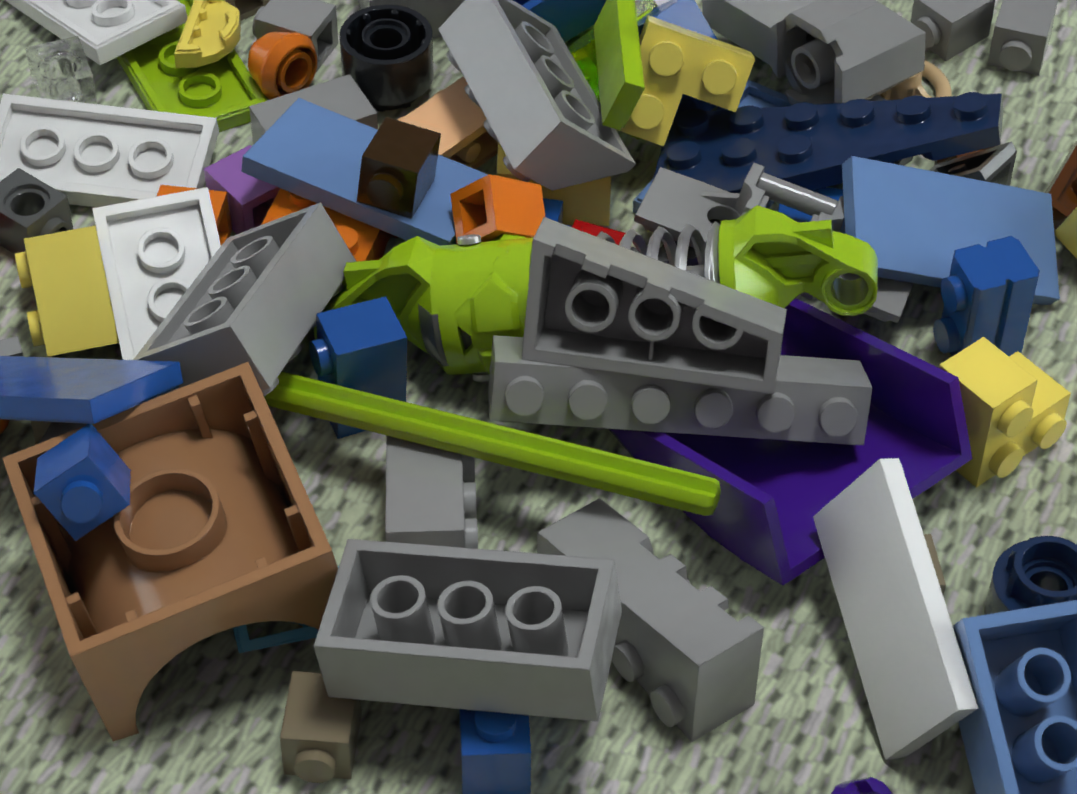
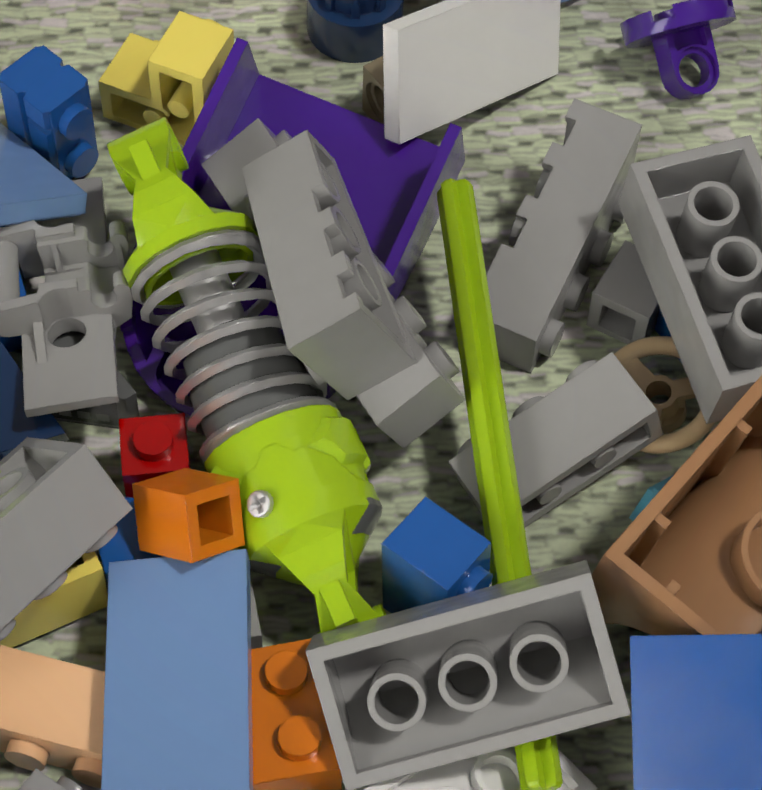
camera: 120 degrees left, 10 degrees up
dark brown brick [357,117,441,219] -> none

